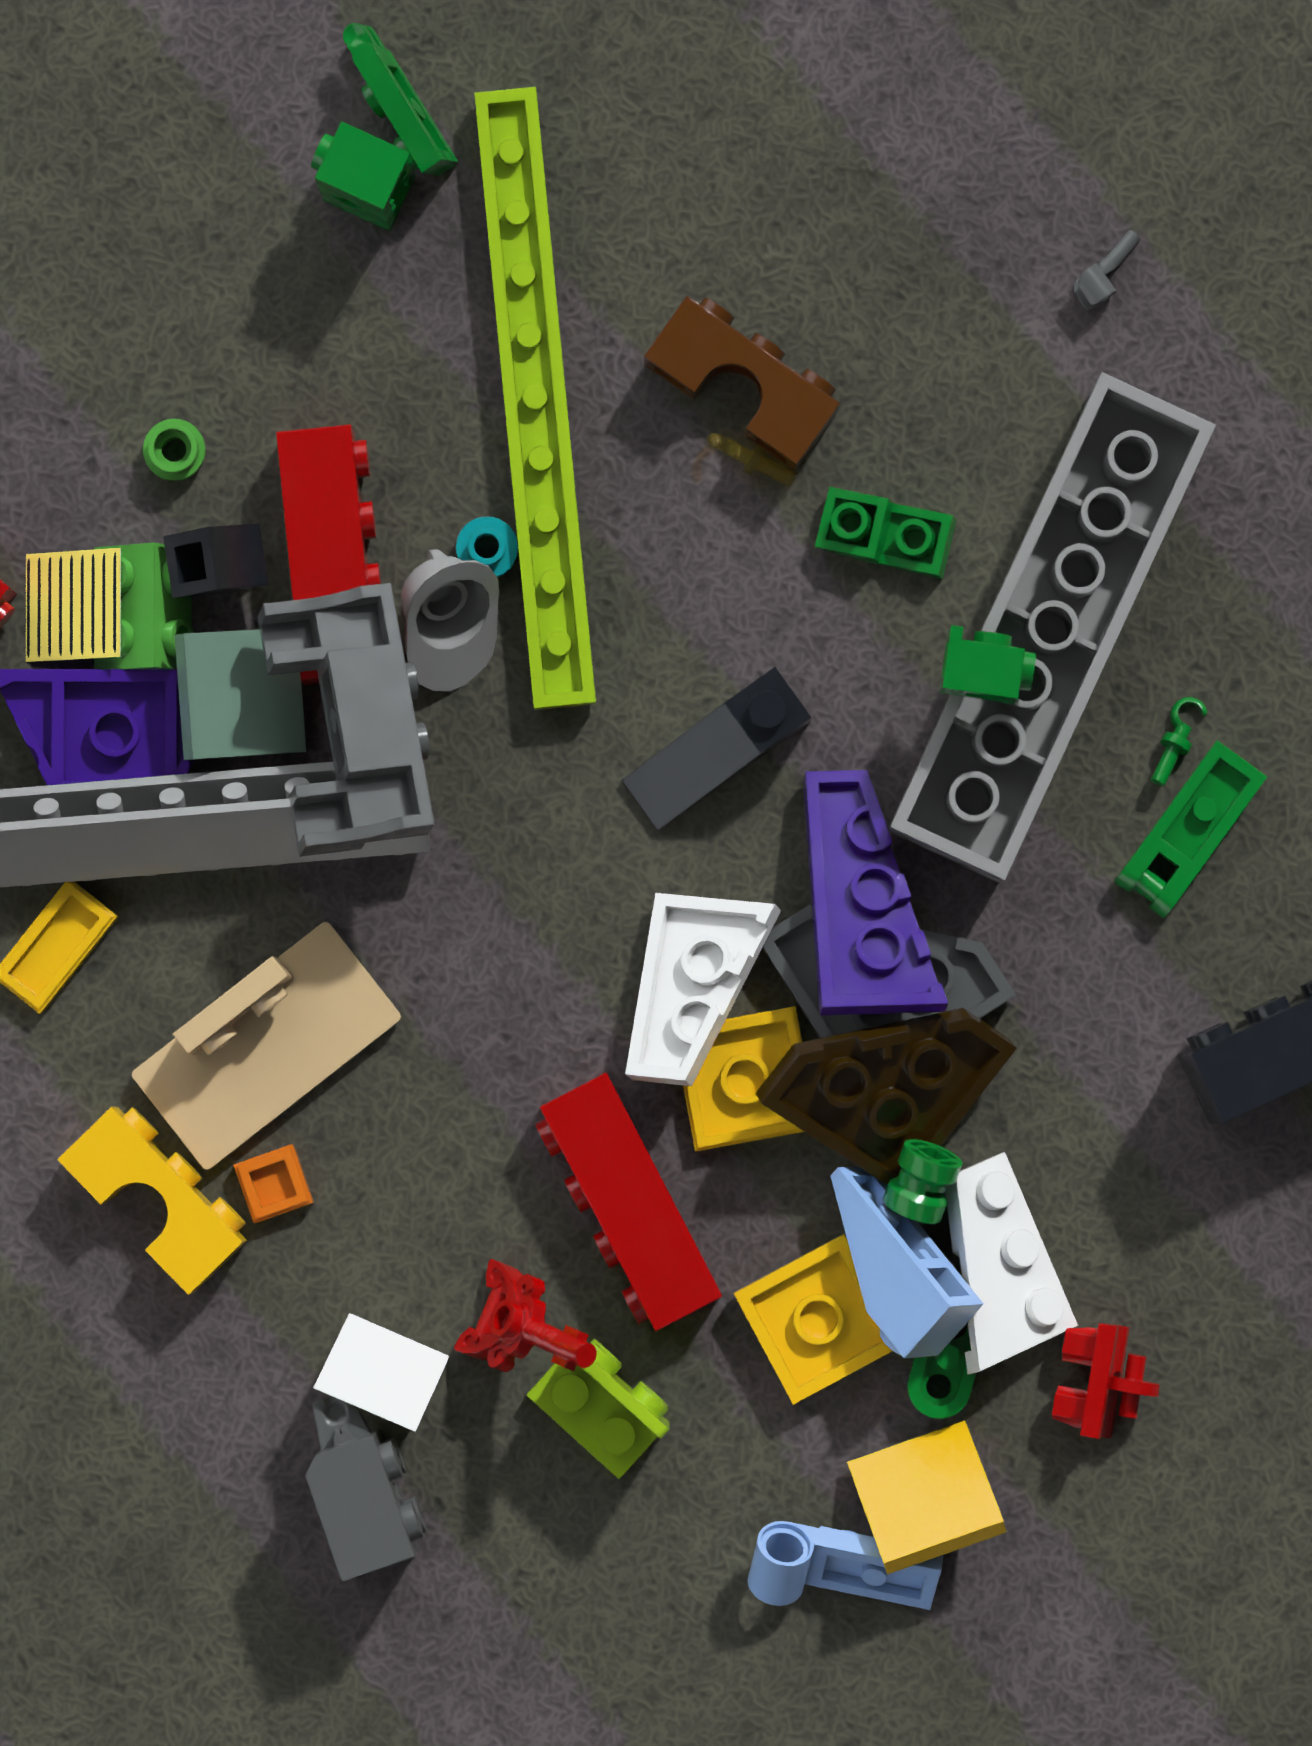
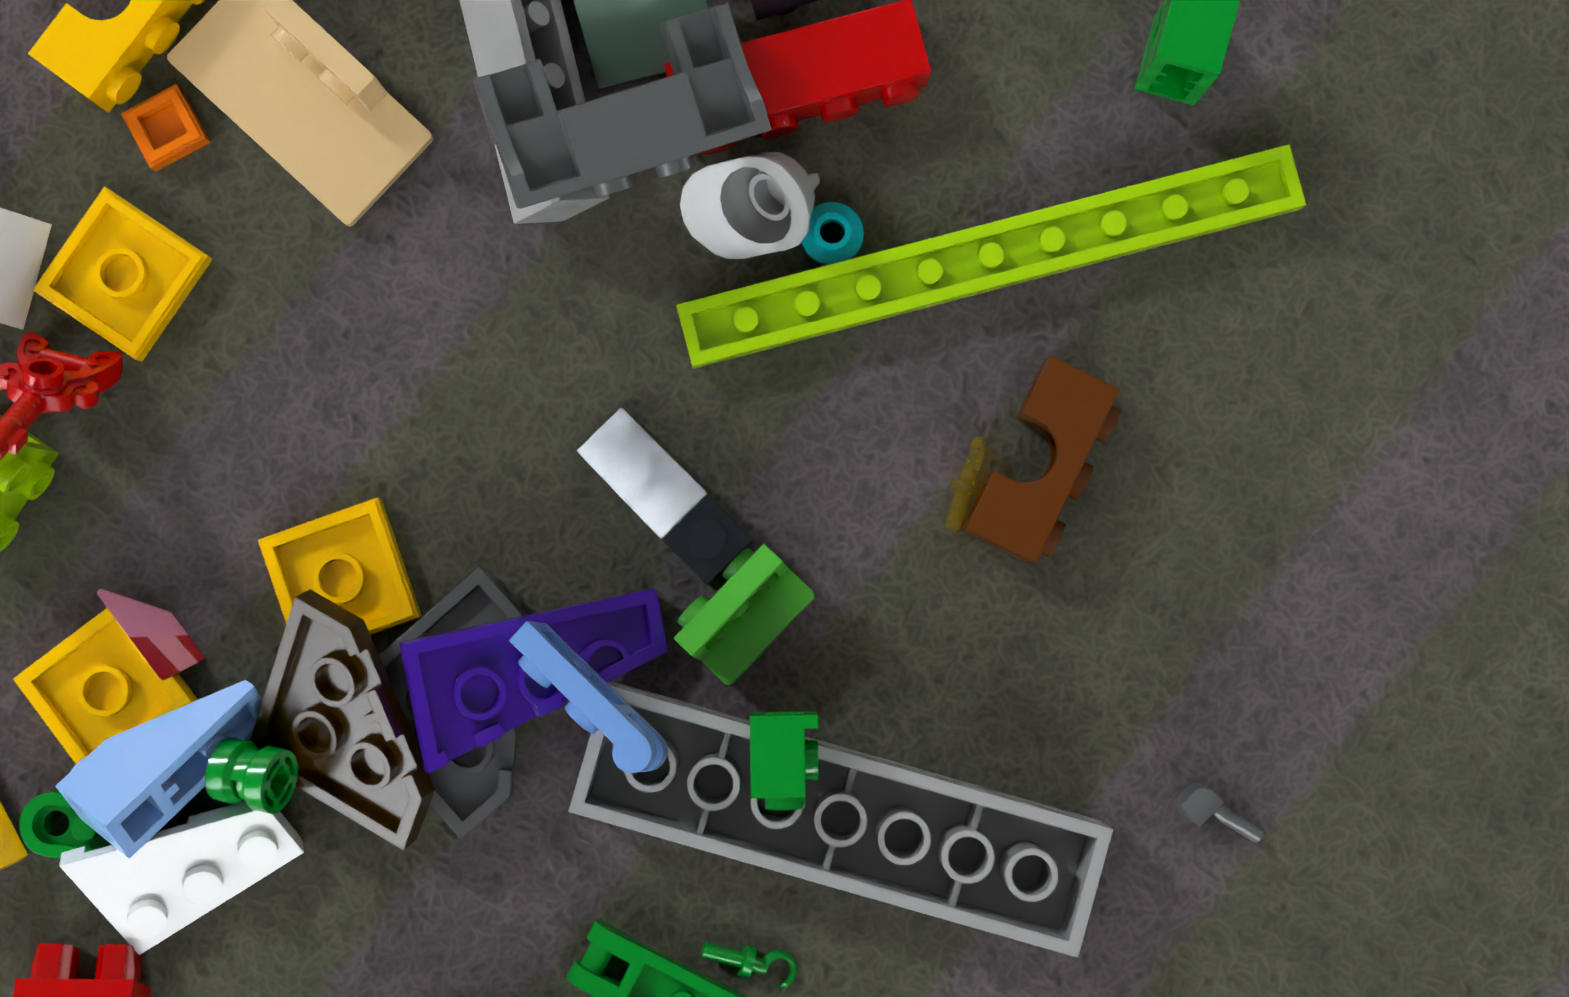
camera: 80 degrees right, 0 degrees up
green hinge [343,23,459,176] -> none
red brick [535,1072,722,1331] -> none
white wing [625,893,781,1086] -> none
green slope [815,486,957,579] -> none
none -> yellow tile [33,186,213,362]
none -> clear pink sticker [97,589,206,680]
none -> medium blue plate [509,621,668,773]
none -> bright green bracket [673,544,815,685]

